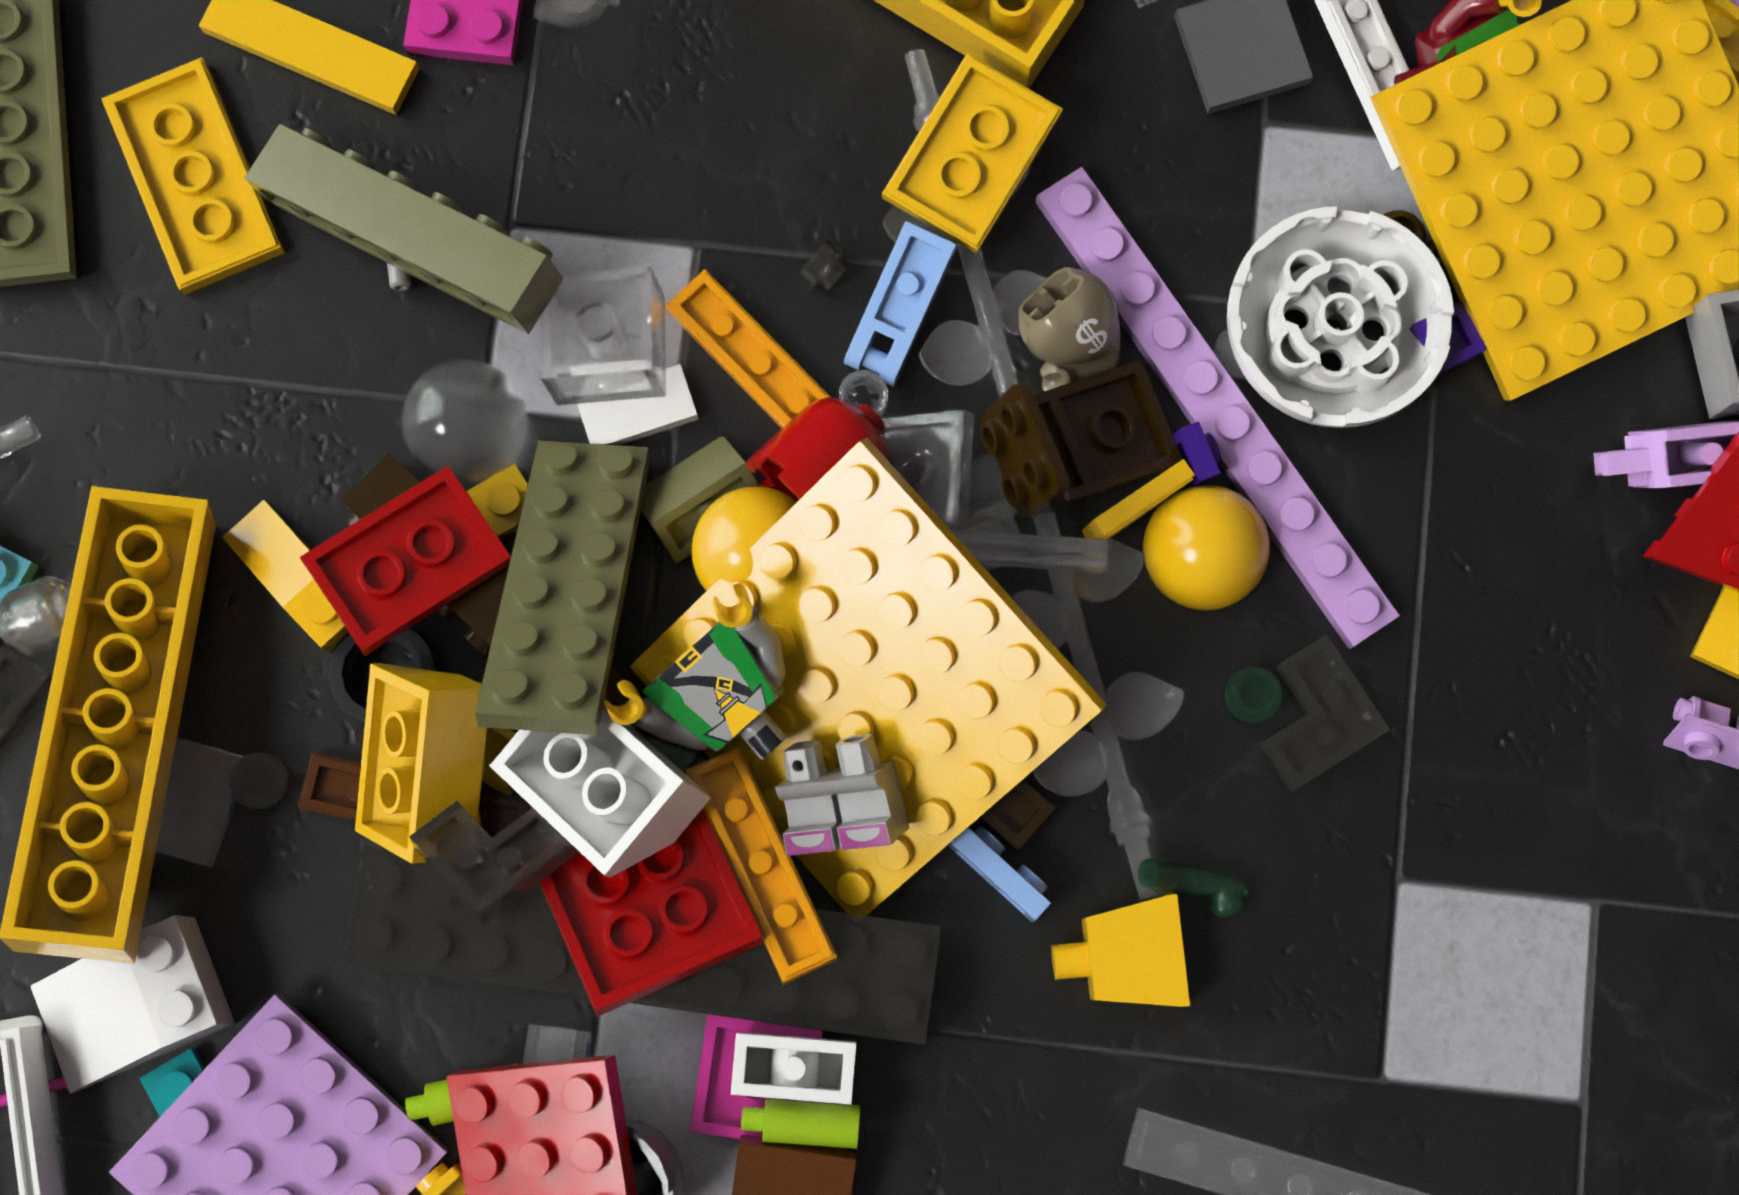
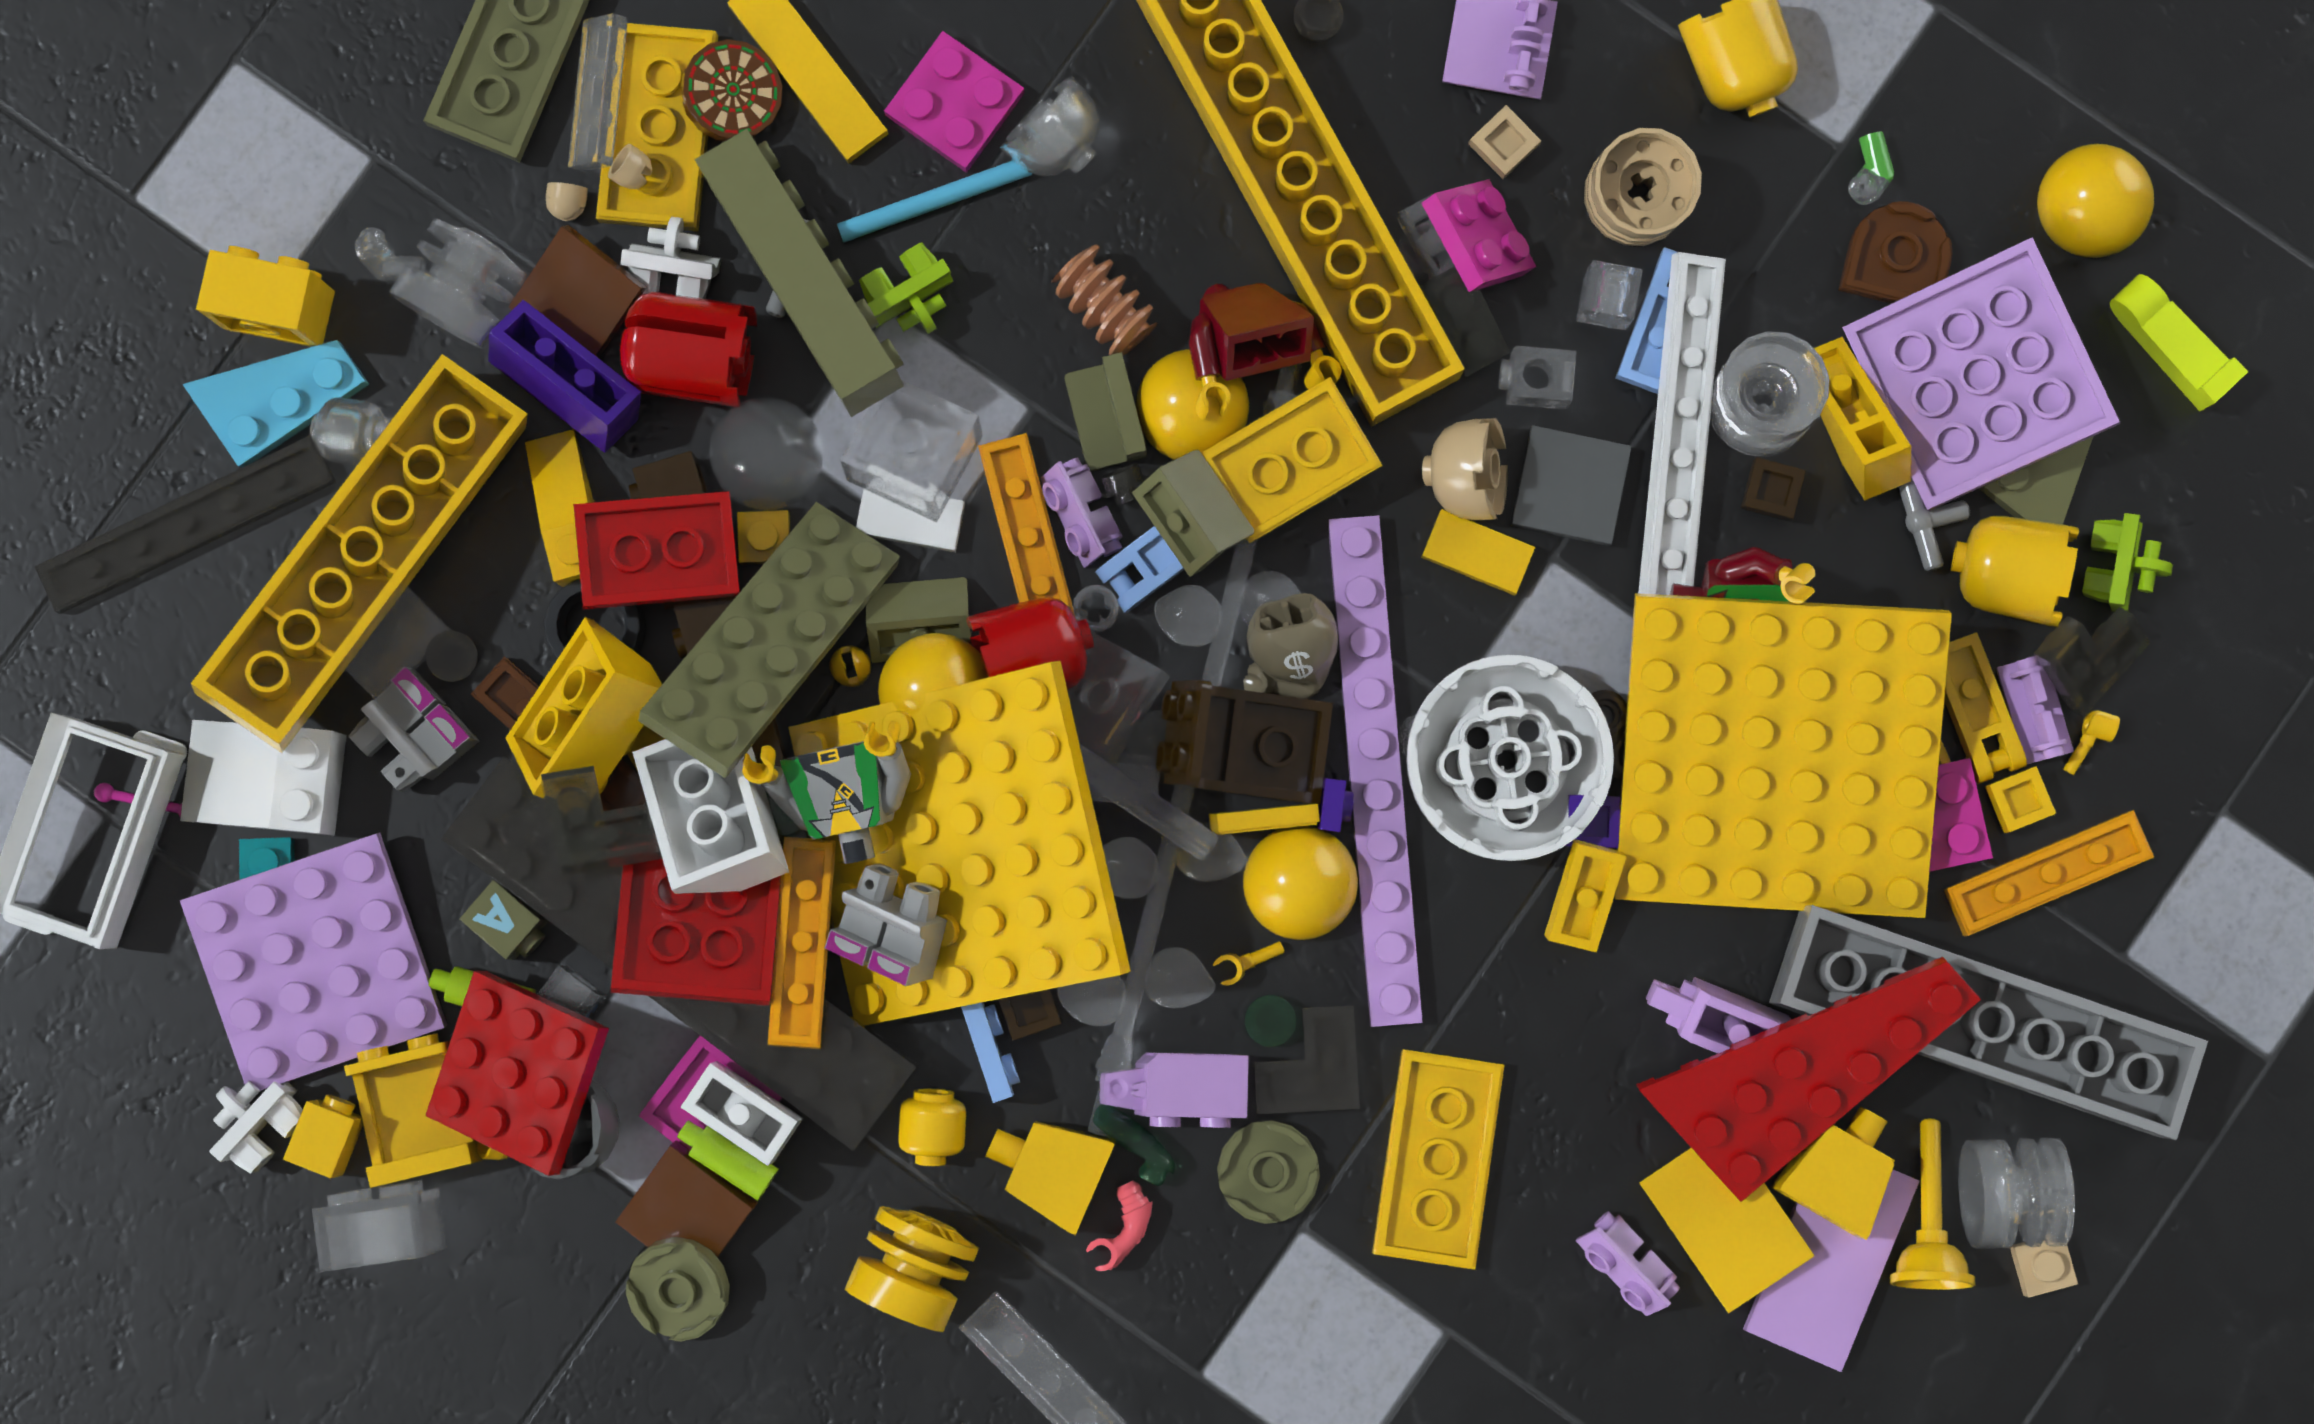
camera: 25 degrees right, 5 degrees up
none -> light grey hips [349,666,479,792]
none -> clear wheel [388,218,527,349]
none -> olive brick [459,880,548,960]
none -> dark purple brick [488,300,641,453]
none -> reddish brown tile [509,225,647,358]
none -> tan hinge [546,182,588,221]
none -> clear tile [568,13,628,171]
none -> tan hinge [608,144,652,189]
none -> white hips [620,216,721,299]
none -> red cylinder [620,291,757,408]
none -> reddish brown tile [681,39,782,141]
none -> yellow hinge [830,645,871,687]
none -> medium azure bar [837,156,1032,243]
none -> yellow wheel [844,1206,979,1332]
none -> lime hips [859,242,954,334]
none -> yellow head [898,1088,966,1166]
none -> lavender hinge [1040,457,1123,568]
none -> nougat piece [1052,244,1158,356]
none -> olive panel [1064,352,1147,471]
none -> coral piece [1086,1180,1153,1271]
none -> lavender hinge [1100,1052,1248,1128]
none -> olive panel [1132,450,1254,577]
none -> yellow piece [1136,349,1249,460]
none -> dark red torso [1189,283,1342,419]
none -> yellow hand [1213,941,1285,986]
none -> olive tile [1217,1120,1320,1224]
none -> yellow tile [1372,1049,1504,1270]
none -> yellow tile [1421,509,1535,596]
none -> tan cylinder [1422,418,1508,520]
none -> yellow plate [1544,839,1627,953]

